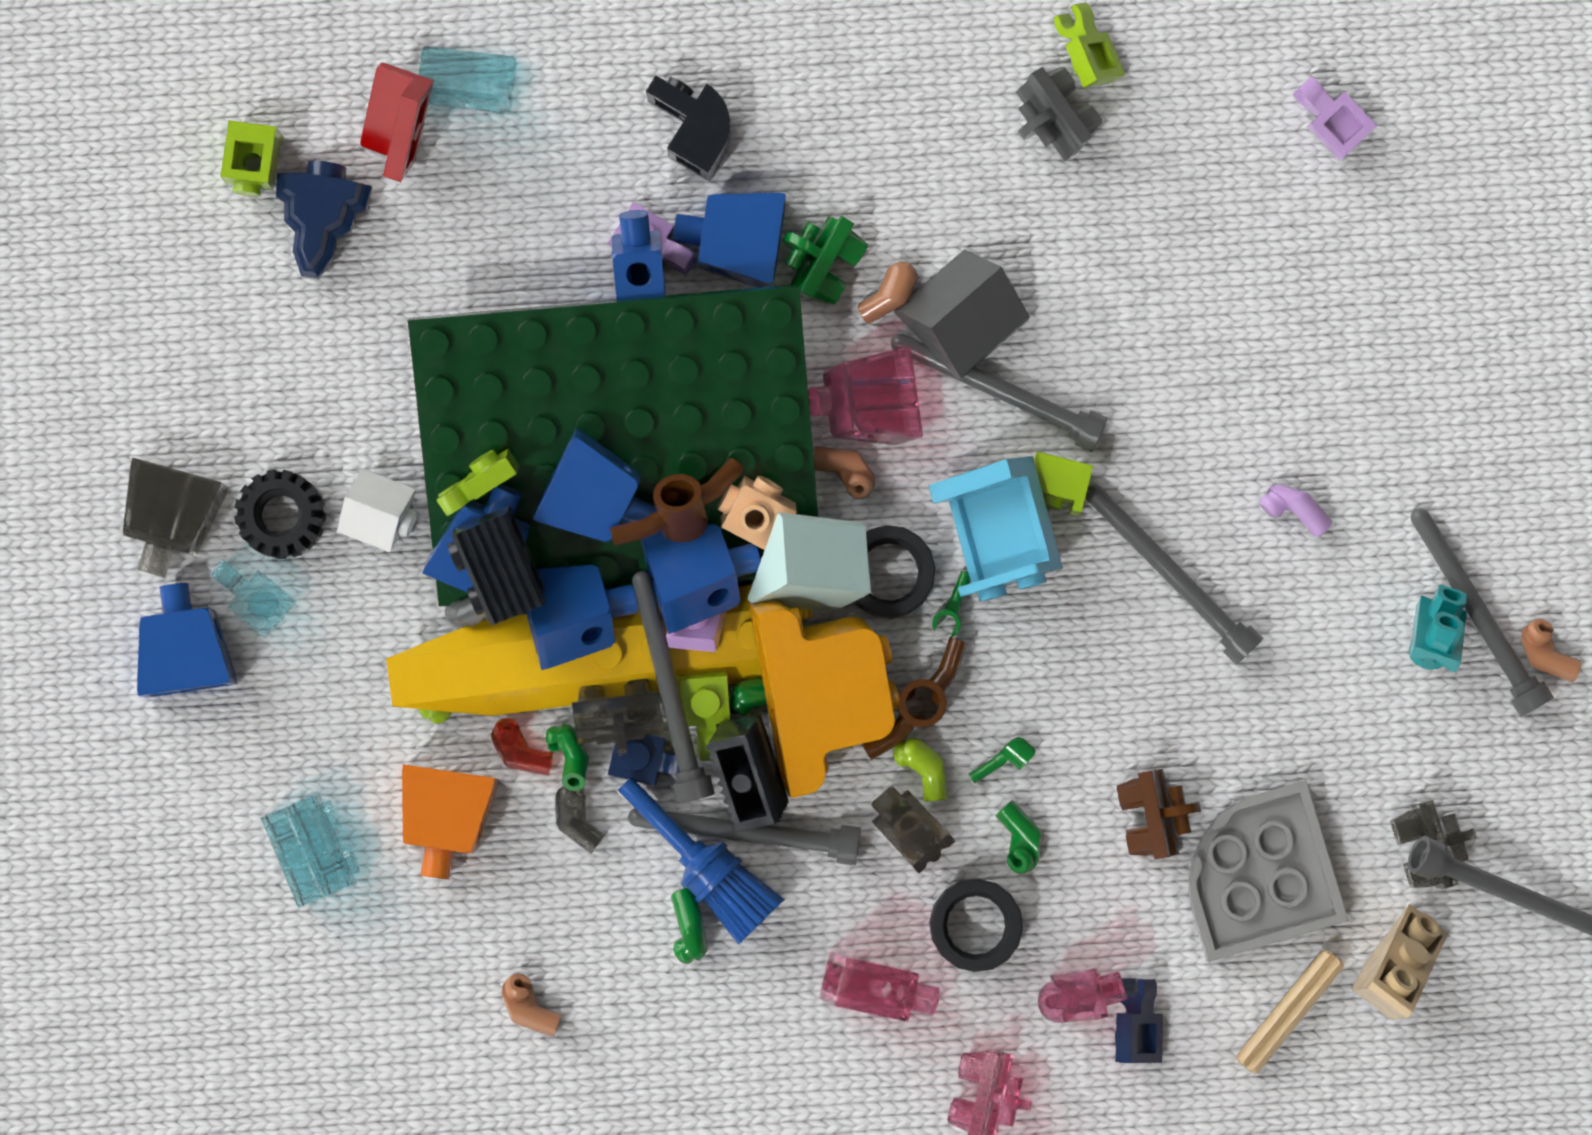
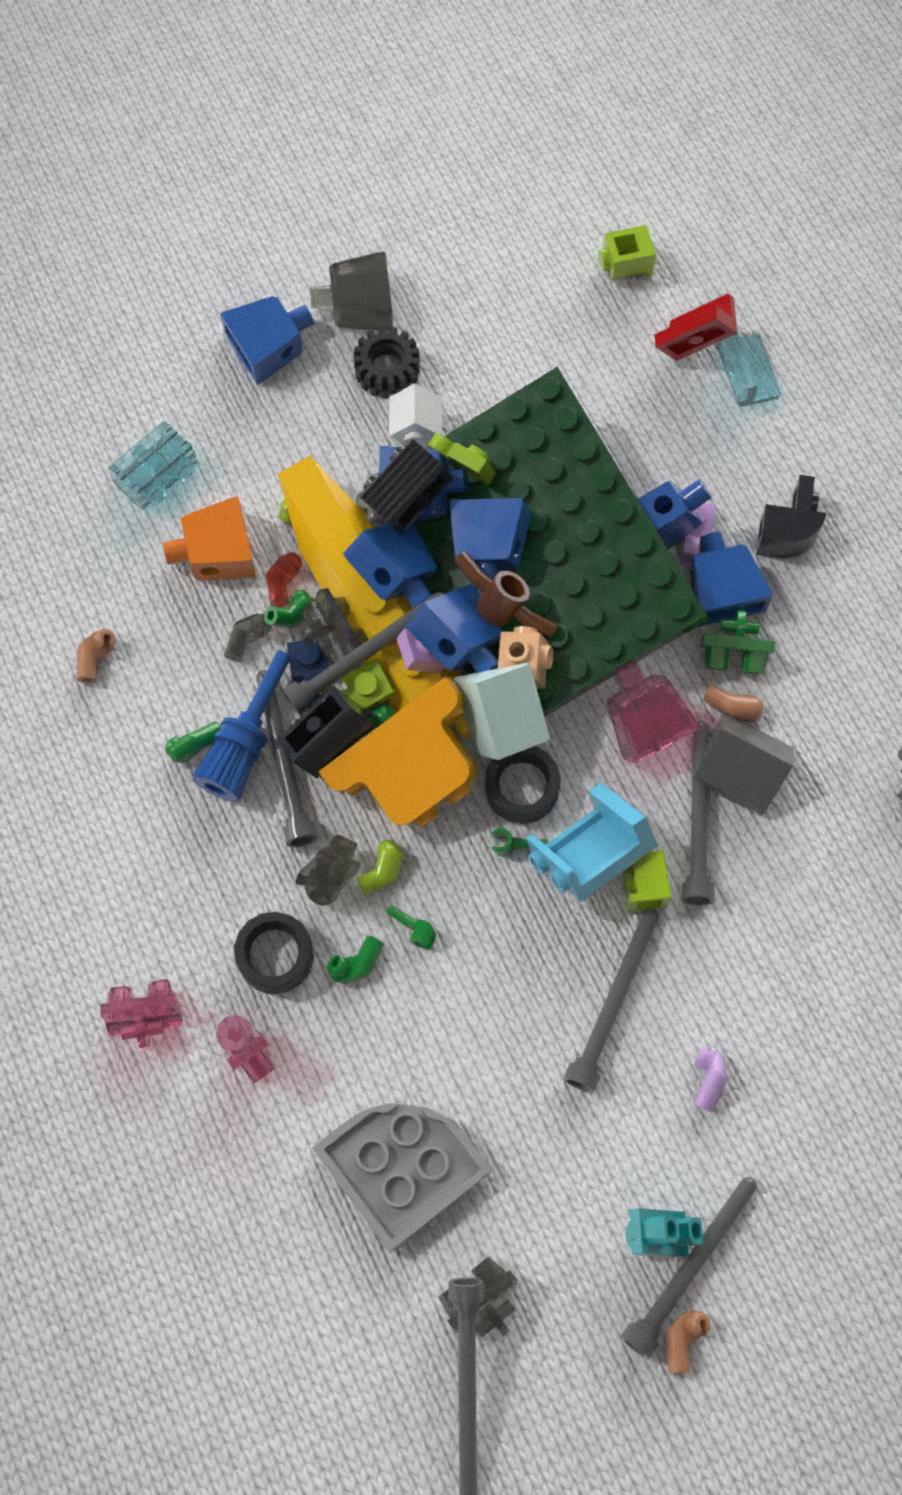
camera: 70 degrees right, 15 degrees down
clear light blue plate [210,560,297,638] -> none
dark blue rock [276,160,373,279] -> none
nougat arm [814,446,875,499] -> none
clear pink torso [819,951,940,1022] -> none
reddish brown piece [861,637,967,761] -> none
dark blue plate [1115,978,1163,1063] -> none
reddish brown hips [1117,769,1201,860] -> none
tan axle [1236,950,1344,1074] -> none
tan slope [1352,904,1448,1020] -> none

